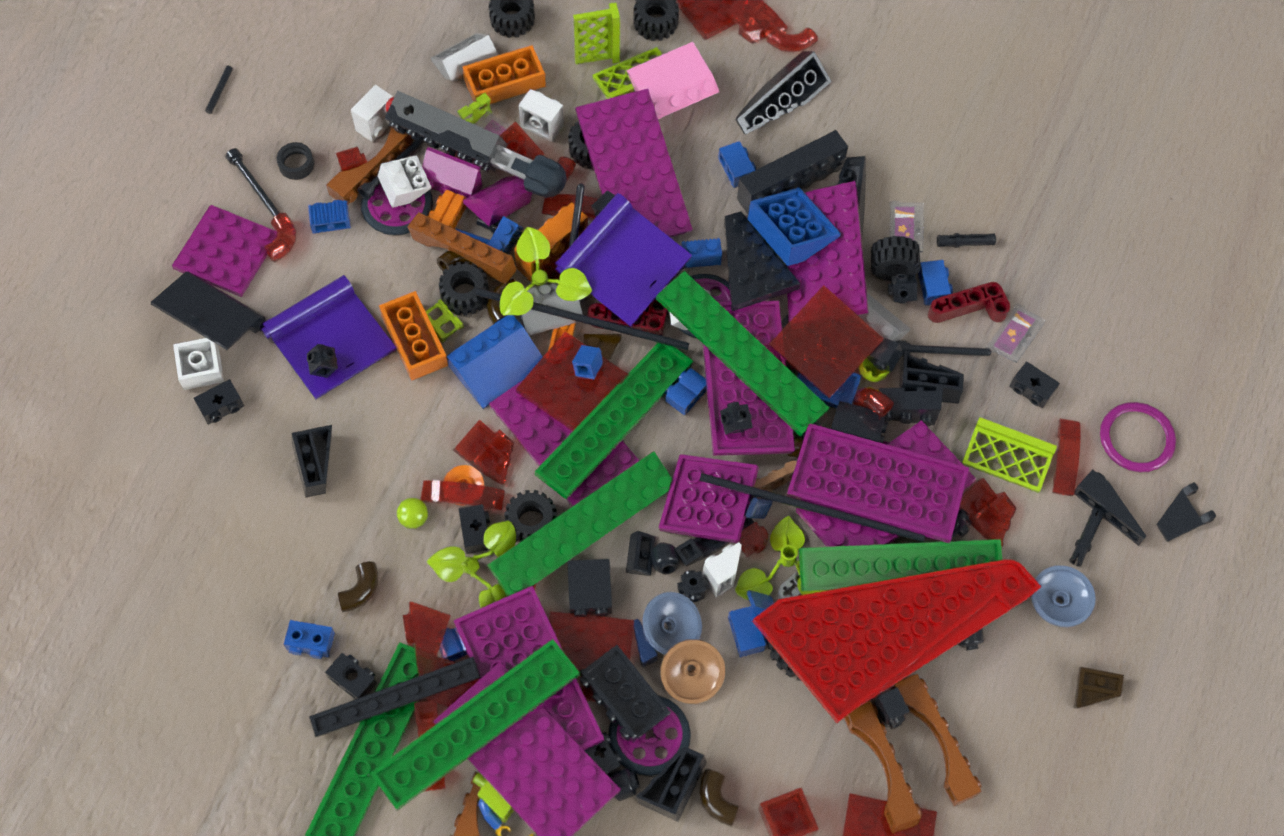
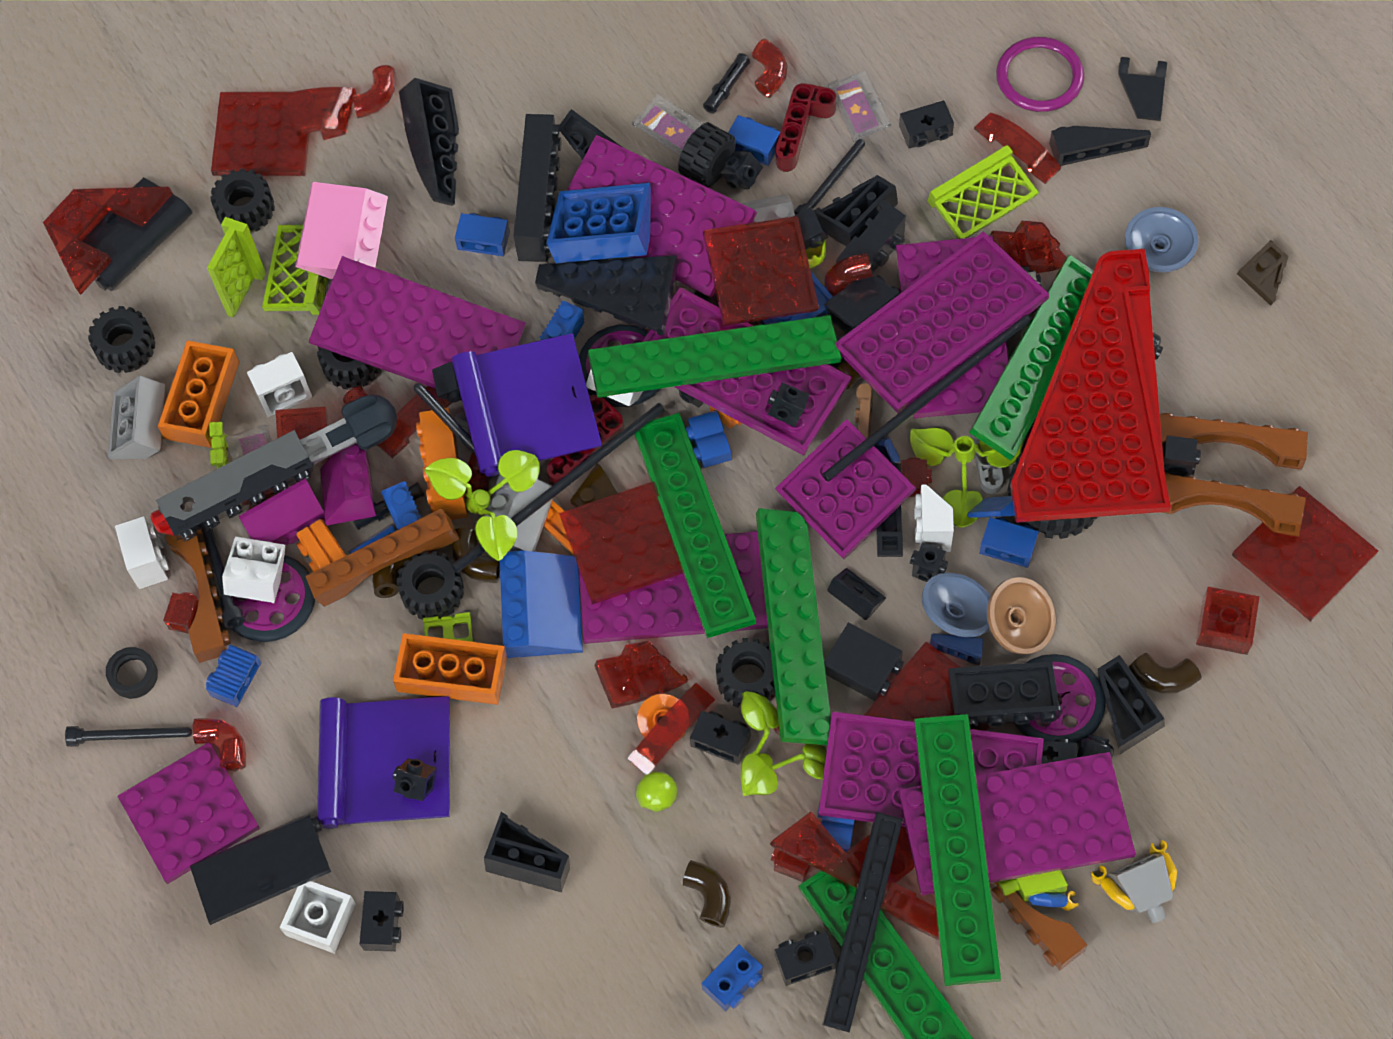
camera: 50 degrees left, 0 degrees up
blue brick [572,345,603,379] -> none
black head [650,542,680,575] -> none
black pin [1069,508,1105,567] -> none
none -> clear red cylinder [752,38,788,98]

